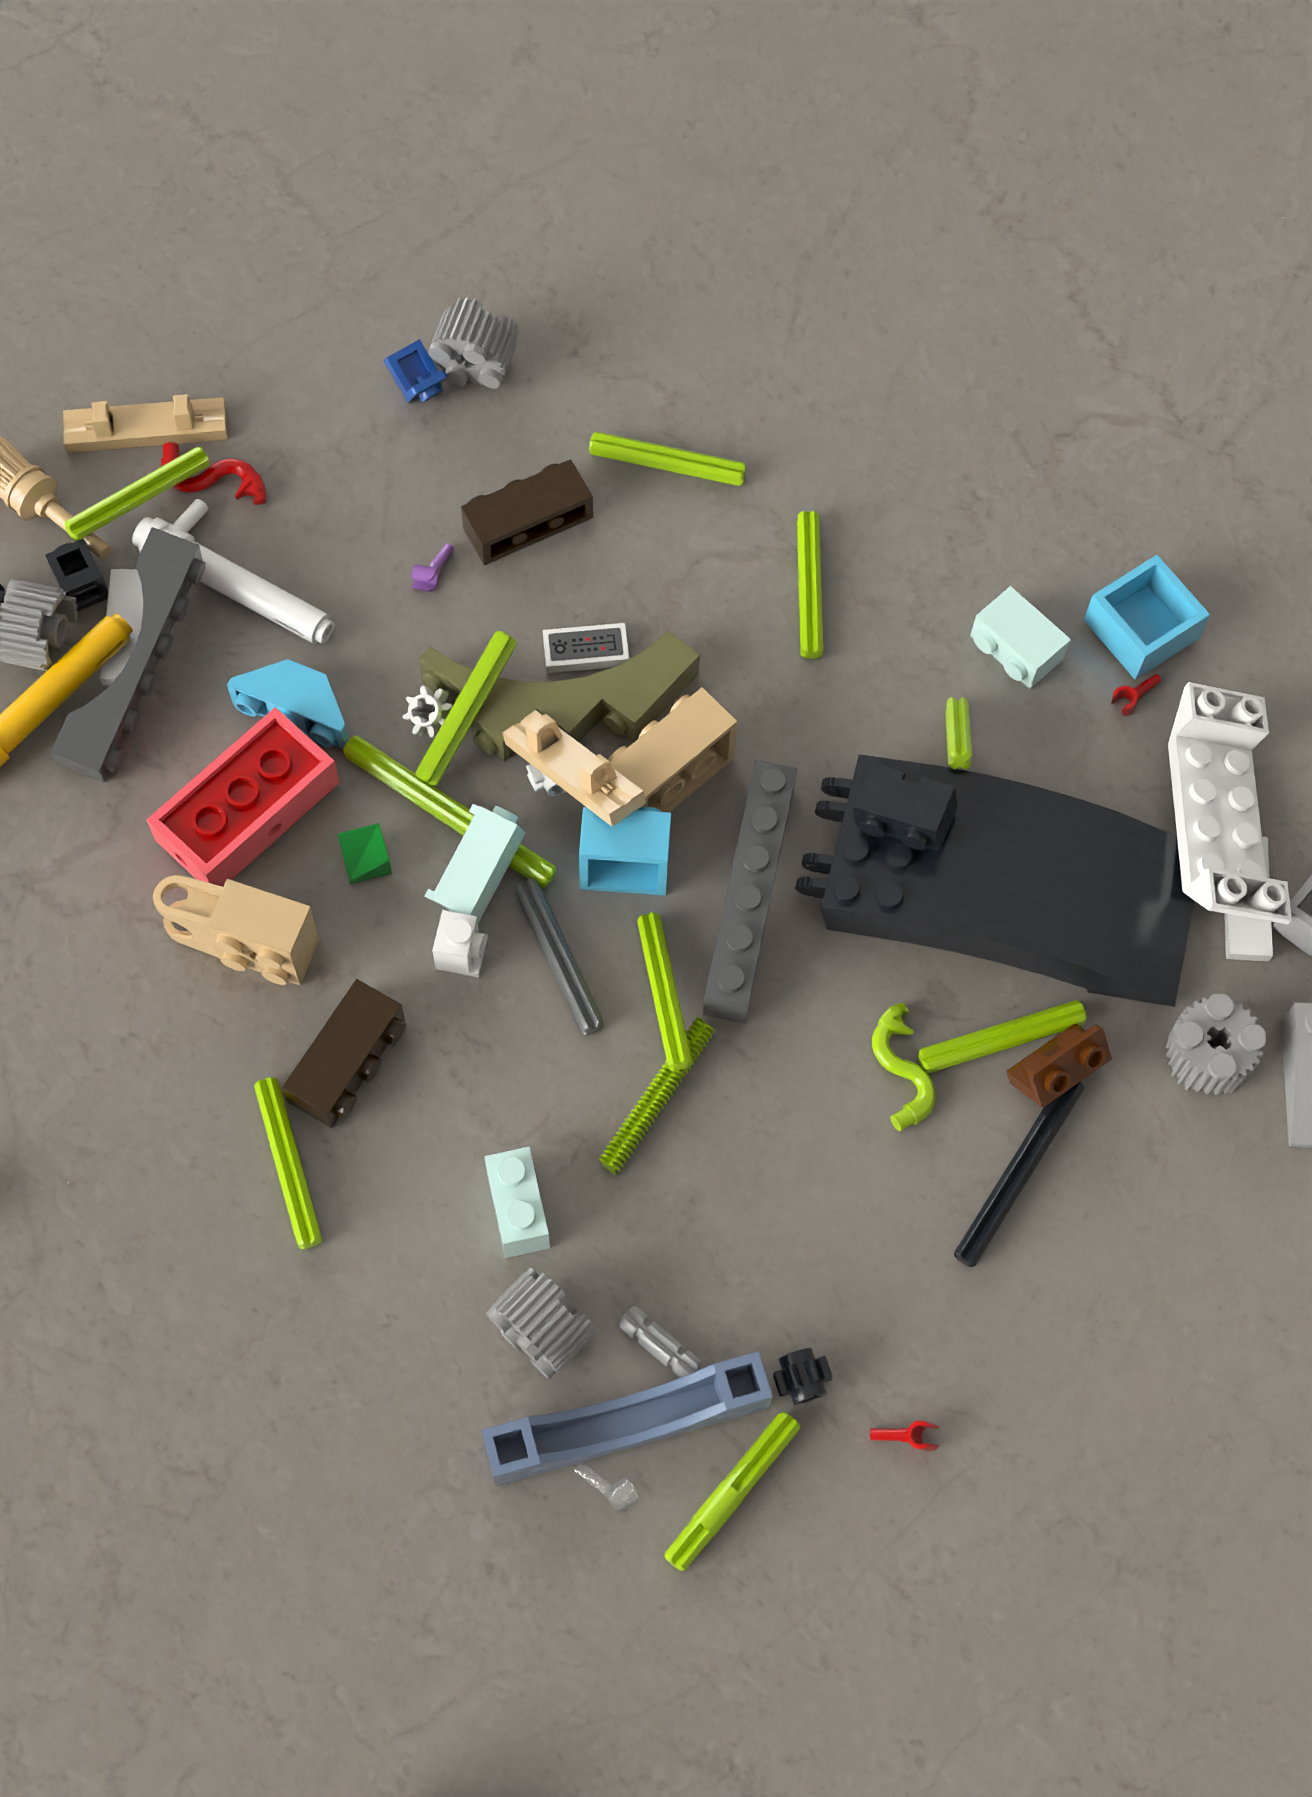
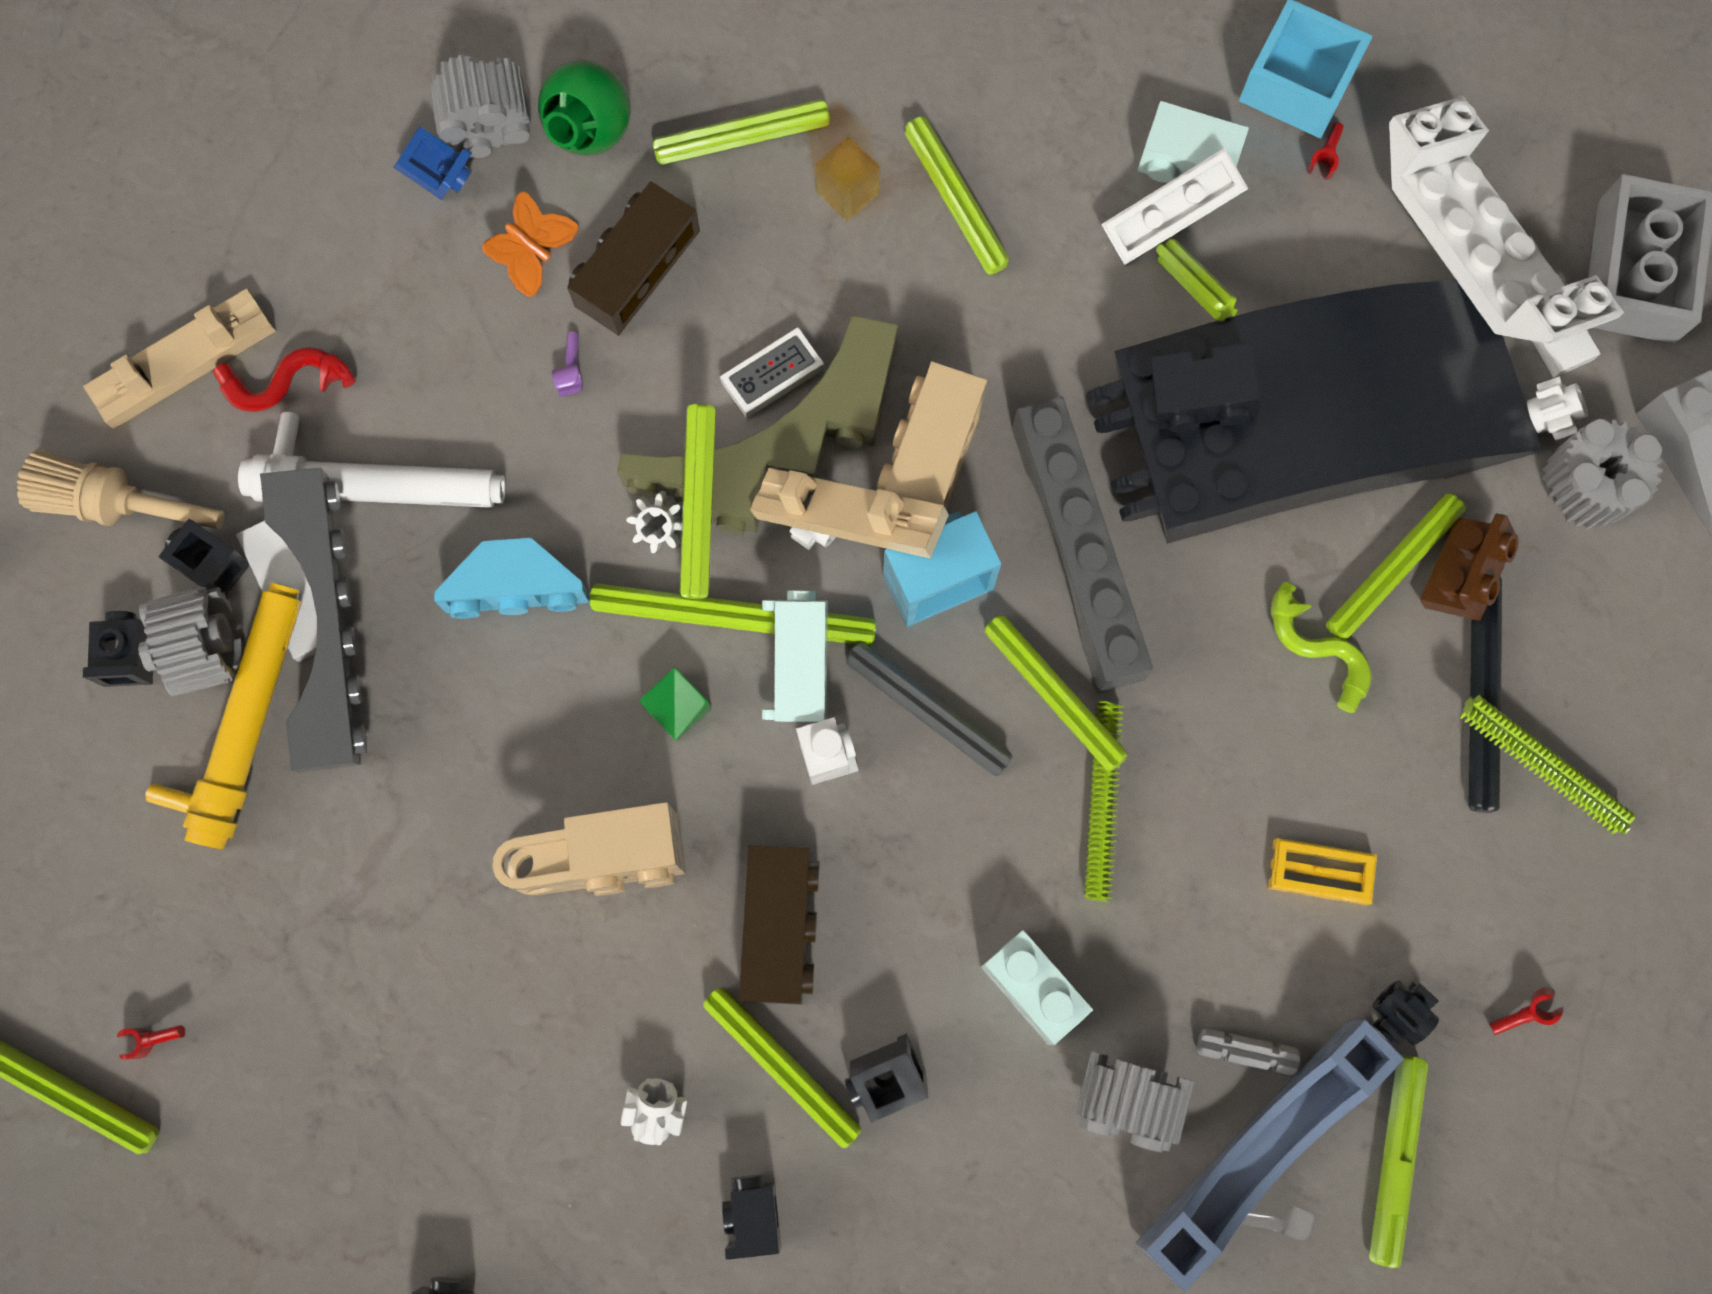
camera: 25 degrees left, 10 degrees up
lime axle [64,447,210,541] -> none
brick [146,707,340,887] -> none
none -> orange piece [482,191,579,297]
none -> green brick [538,60,631,156]
none -> white gear [620,1078,687,1145]
none -> black brick [722,1174,781,1260]
none -> clear yellow brick [814,135,880,222]
none -> black brick [845,1033,928,1122]
none -> white tile [1101,148,1248,265]
none -> yellow tile [1268,838,1377,906]
none -> lime axle [1460,695,1635,835]
none -> white gear [1527,376,1588,440]

